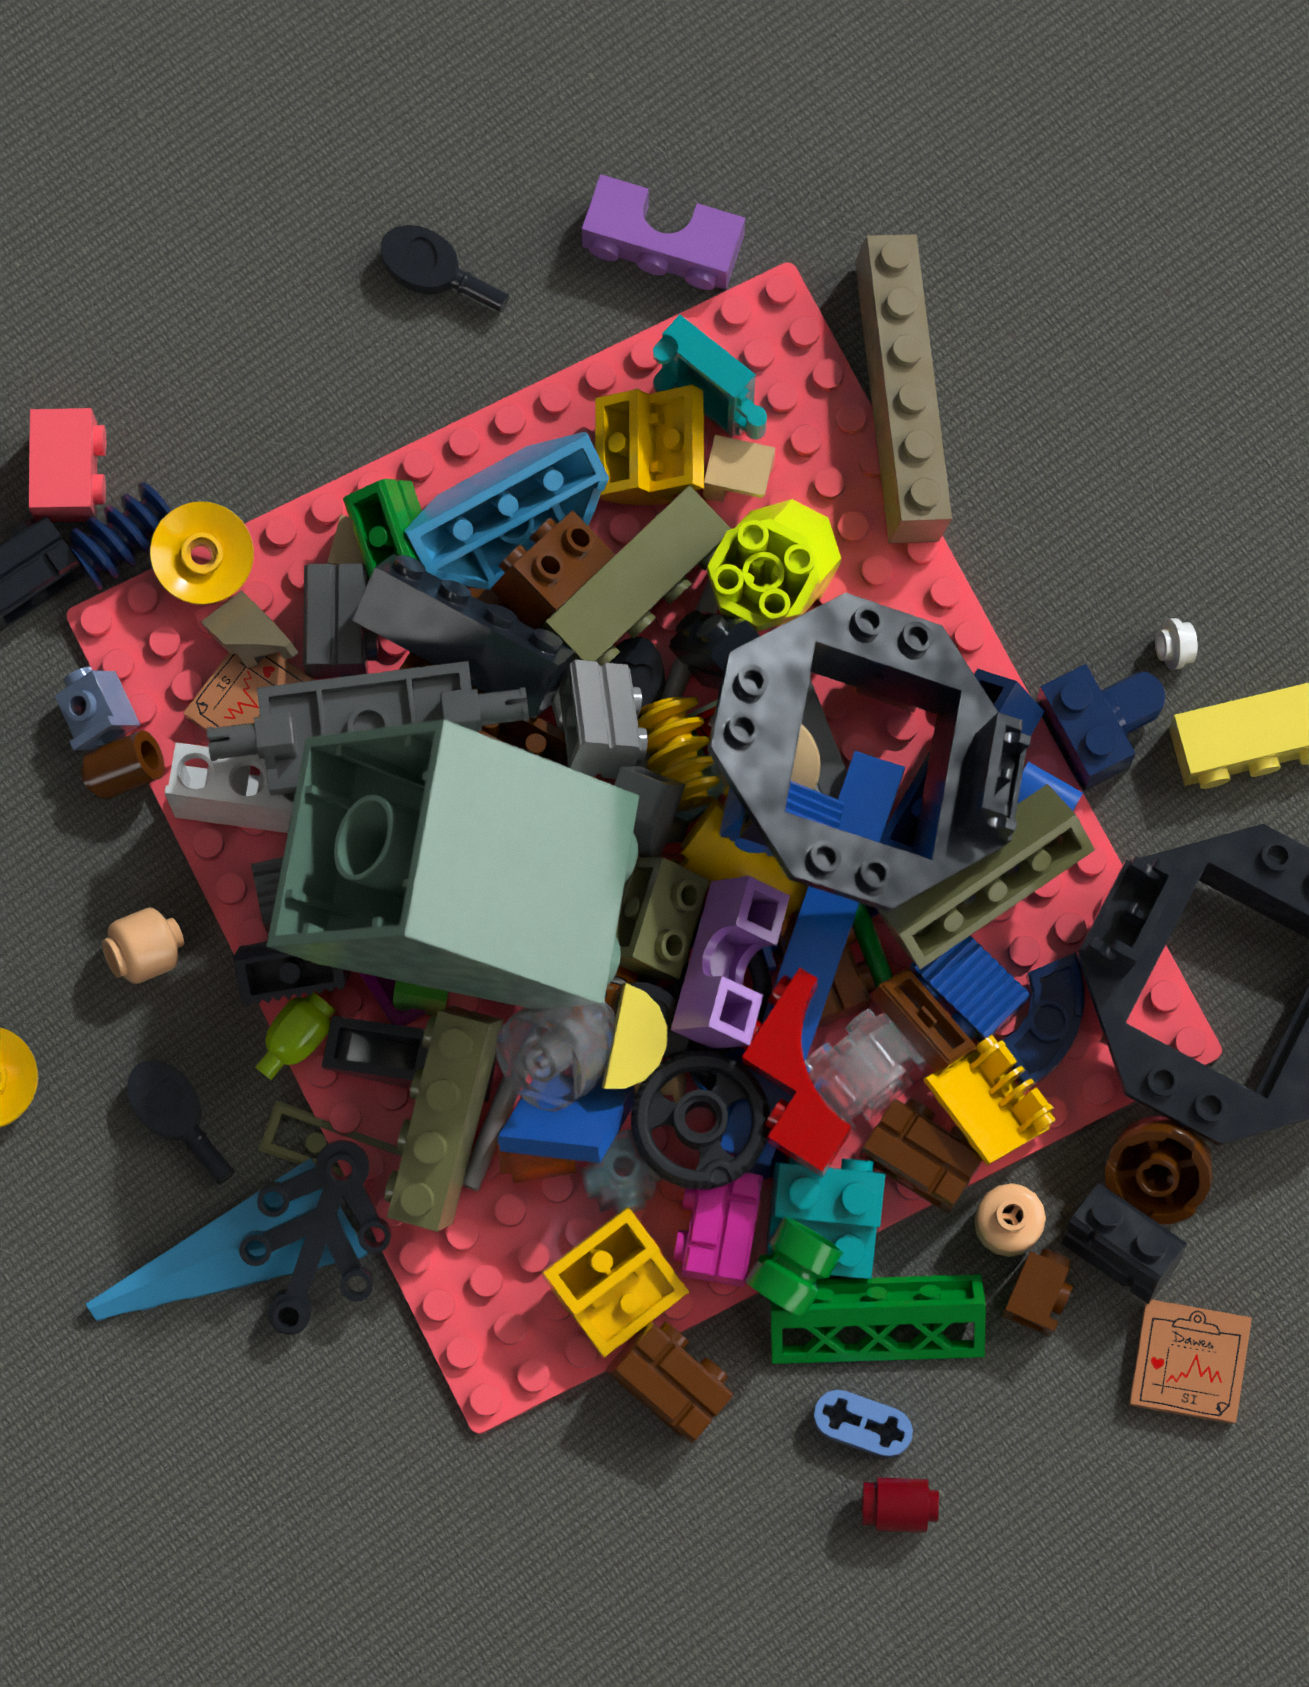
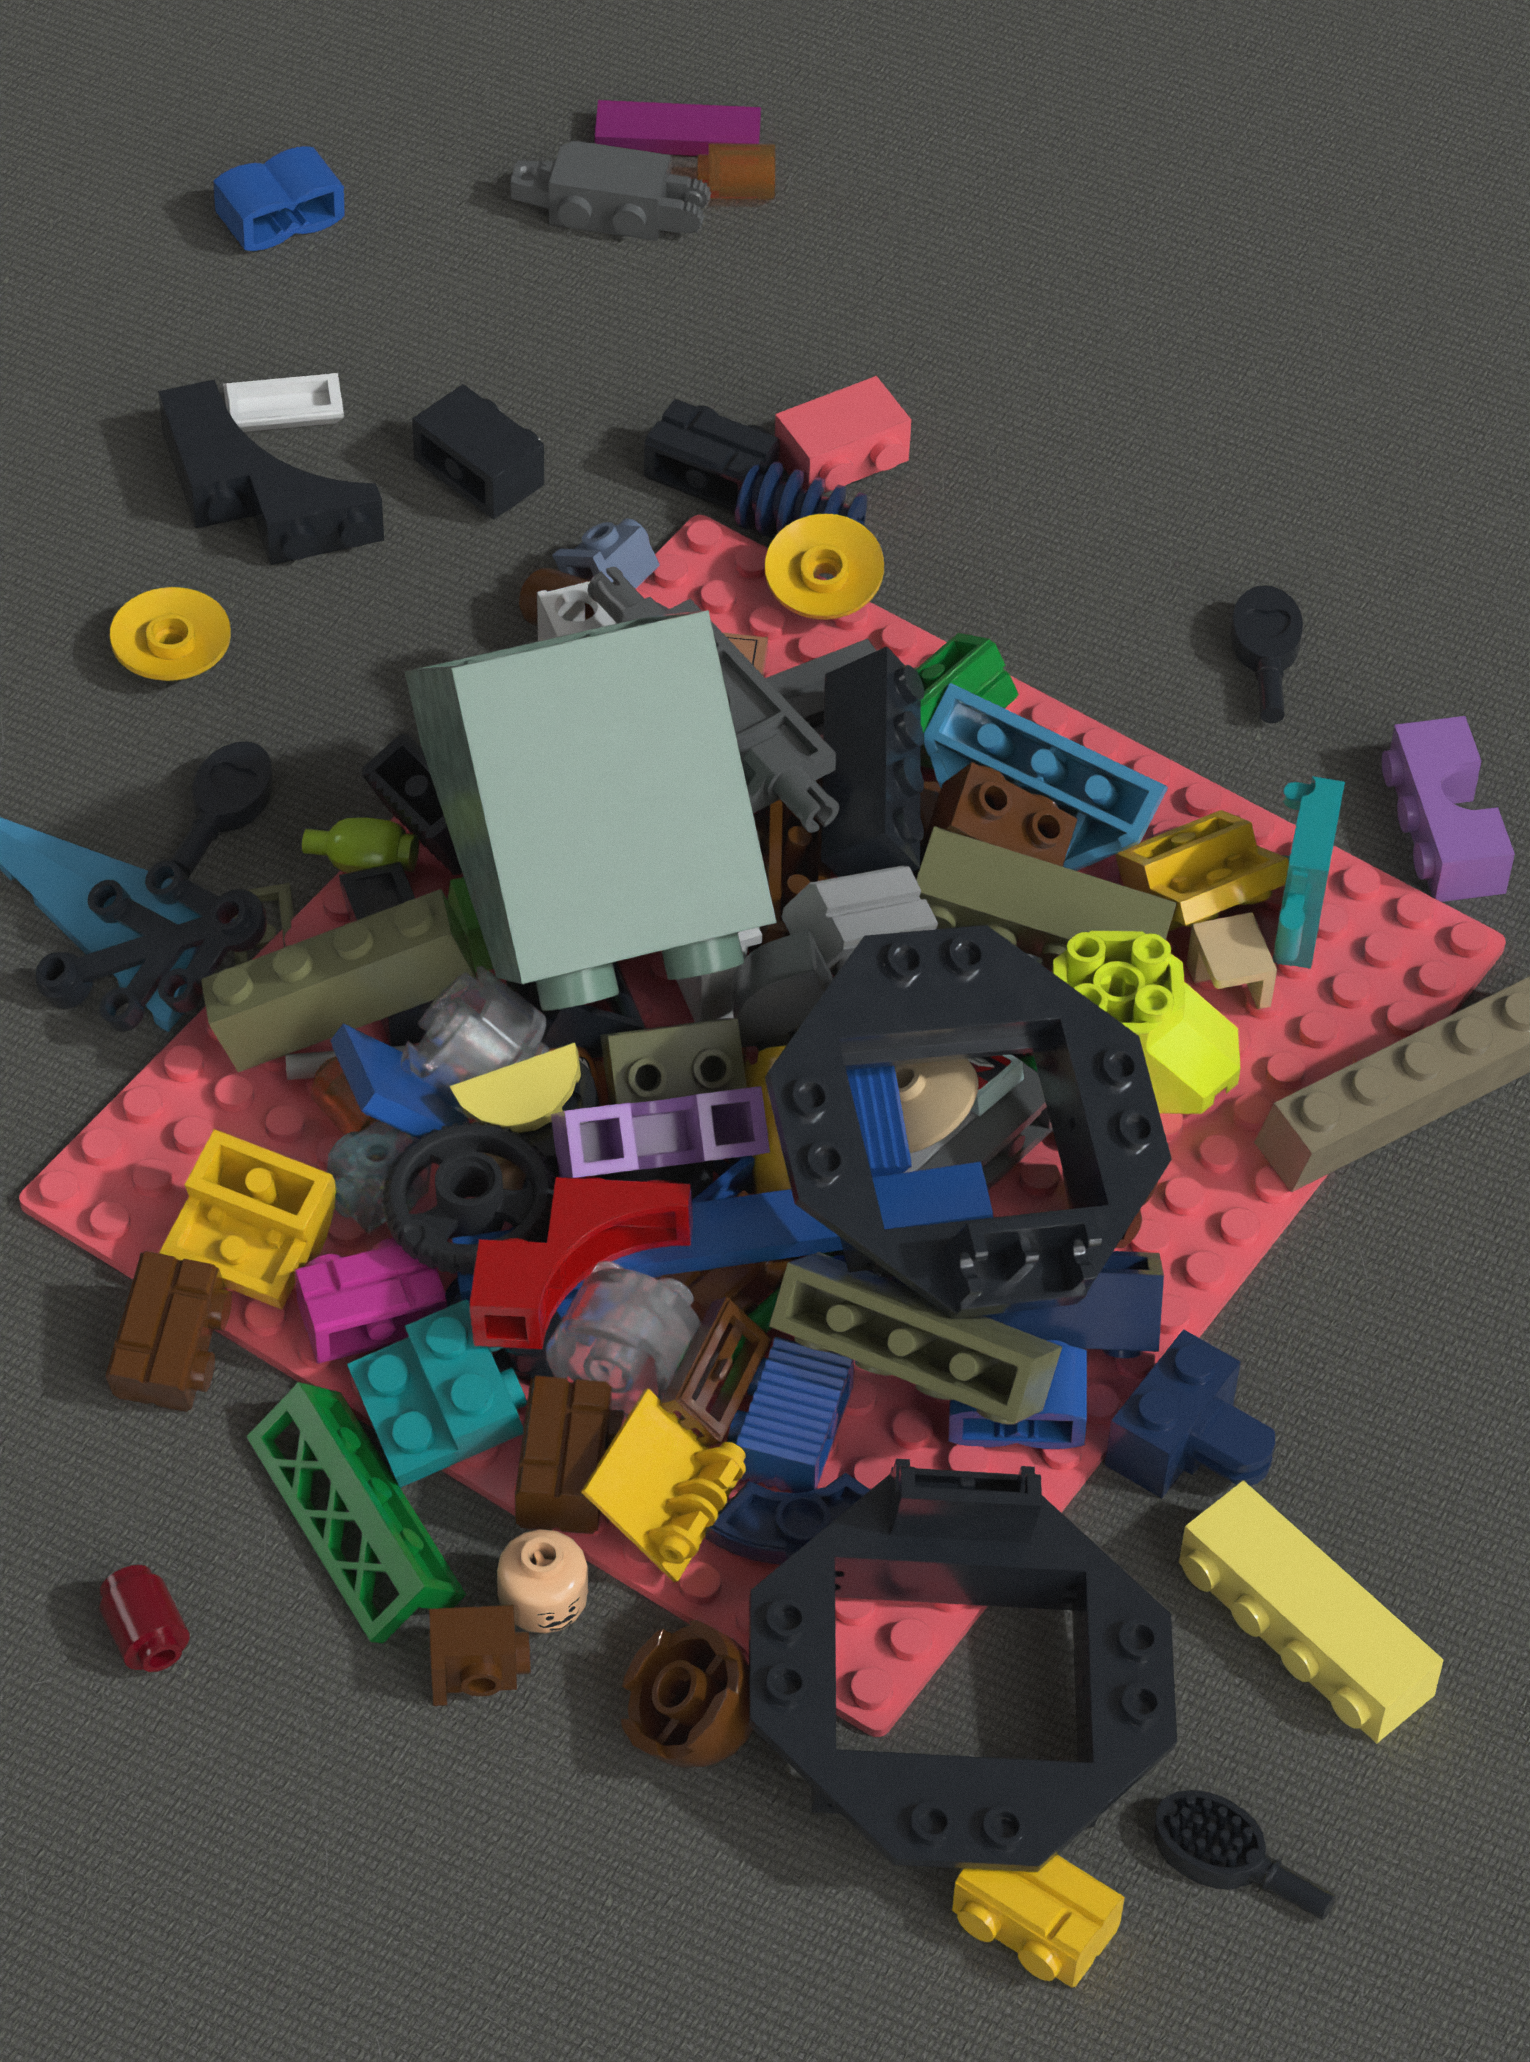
camera: 60 degrees right, 25 degrees down
light nougat head [102,907,184,984] -> none
dark tan slope [201,590,298,668] -> none
green wheel [745,1216,843,1317] -> none
medium blue beam [813,1390,913,1458] -> none
black brick [1061,1183,1187,1304] -> none
nougat tile [1128,1300,1252,1424] -> none
white plate [1155,618,1198,670] -> none

